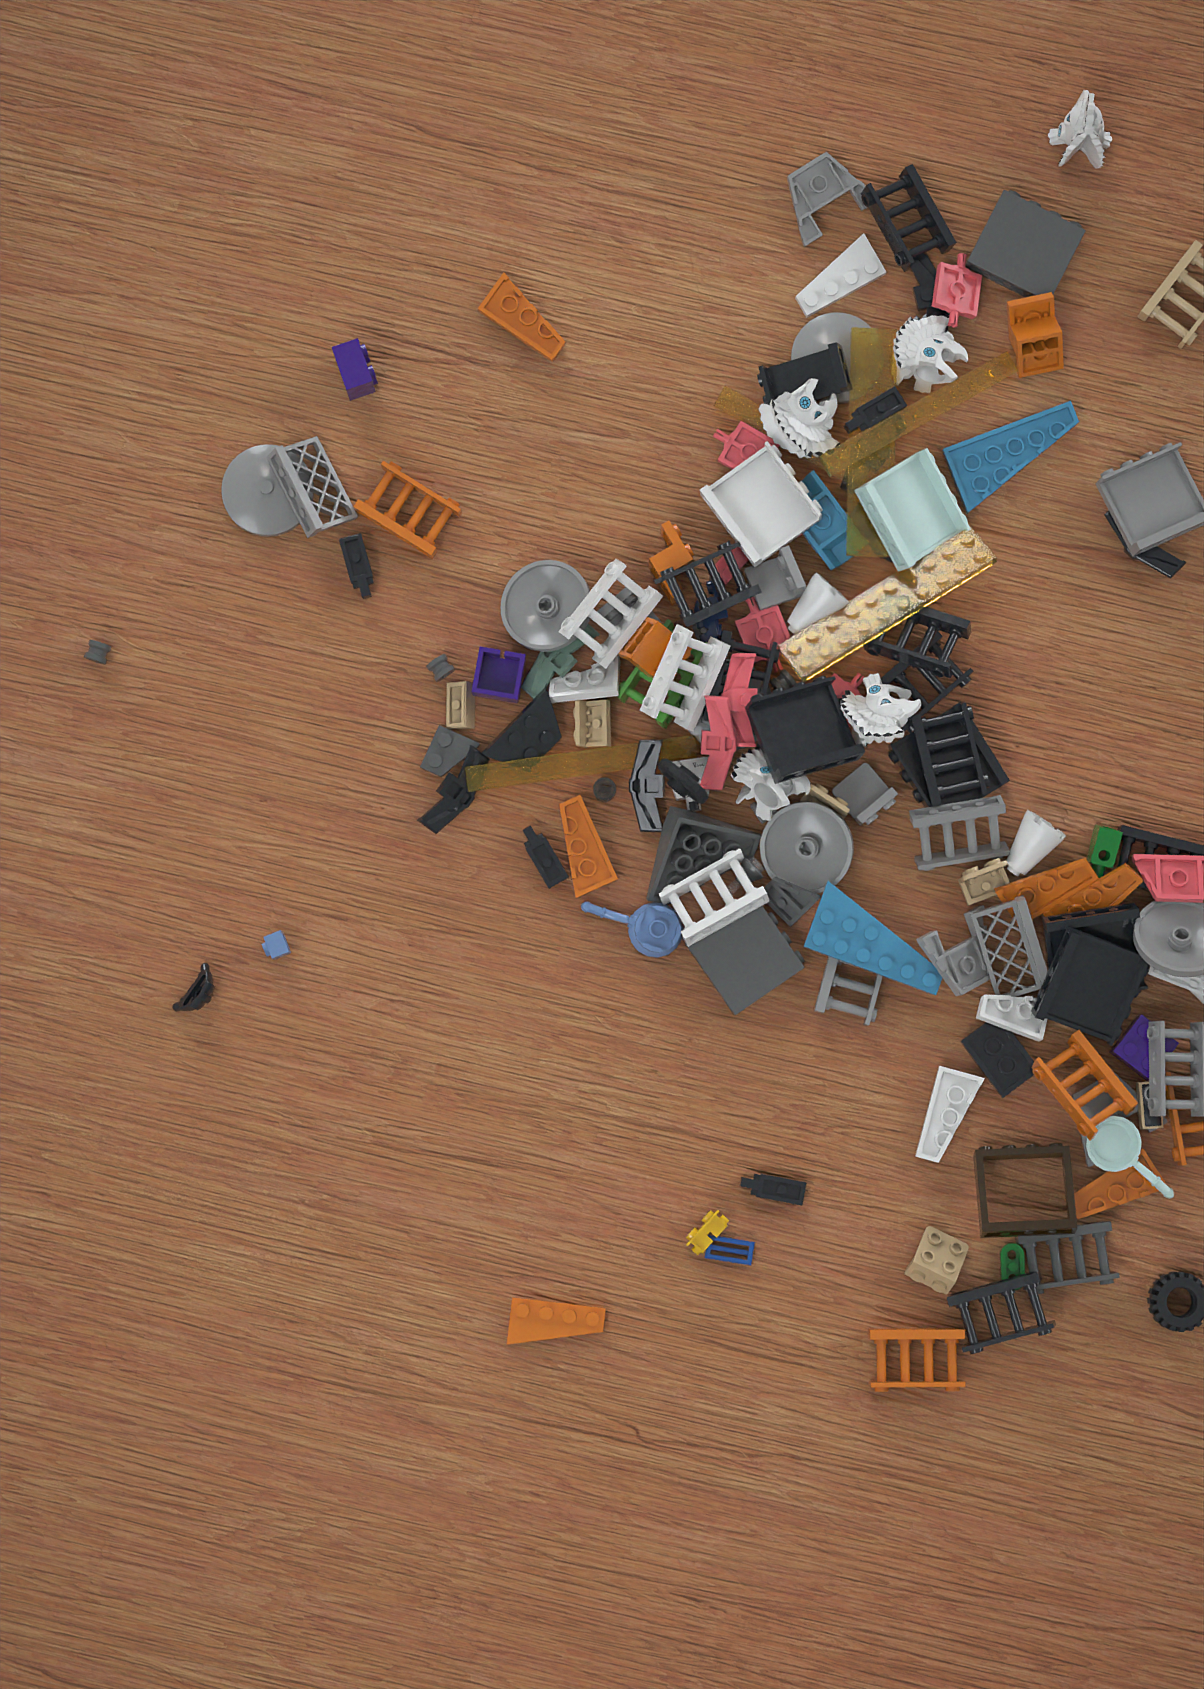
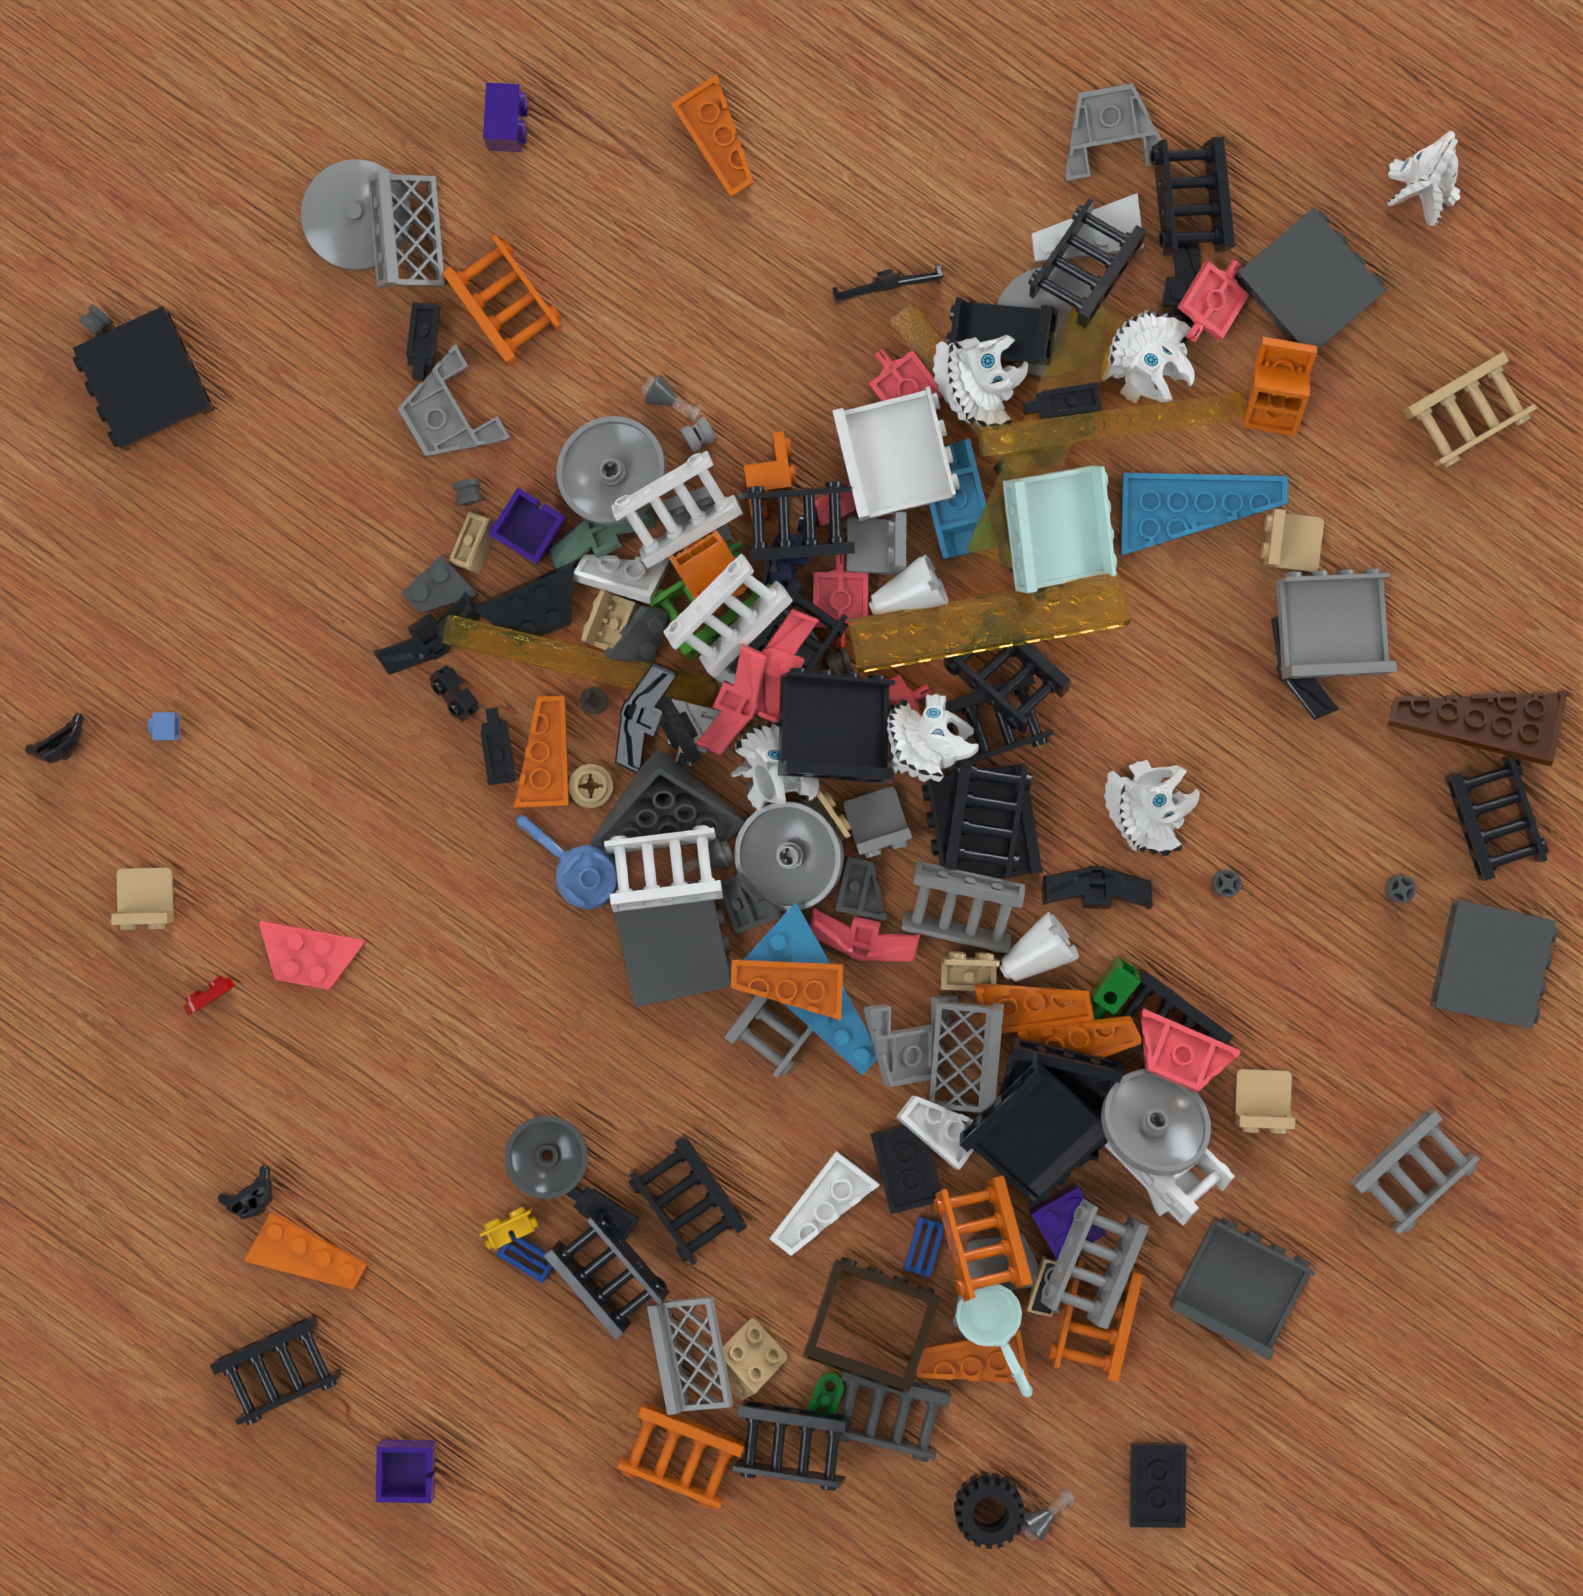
camera: 25 degrees right, 5 degrees up
none -> black panel [73,306,215,452]
none -> tan bracket [111,867,174,930]
none -> red plate [183,975,235,1016]
none -> black fence [210,1314,342,1426]
none -> black piece [217,1165,273,1219]
none -> coral wing [259,921,366,990]
none -> dark purple piece [376,1439,436,1503]
none -> light grey wing [398,345,511,457]
none -> black hinge [429,665,480,722]
none -> dark grey dish [505,1115,588,1199]
none -> black fence [544,1209,670,1340]
none -> tan gear [569,764,613,808]
none -> dark grey wing [604,606,669,663]
none -> black fence [629,1134,747,1265]
none -> piece [640,375,702,422]
none -> light grey fence [647,1296,733,1415]
none -> light grey wheel [680,416,717,453]
none -> orange wing [731,959,843,1020]
none -> coral plate [809,908,921,962]
none -> black plate [832,265,943,305]
none -> dark grey wing [834,856,887,921]
none -> blue tile [903,1216,944,1277]
none -> black fence [1028,198,1146,329]
none -> black plate [1041,866,1153,910]
none -> white piece [1104,760,1199,856]
none -> dark grey wheel [1211,869,1242,897]
none -> tan bracket [1261,509,1324,572]

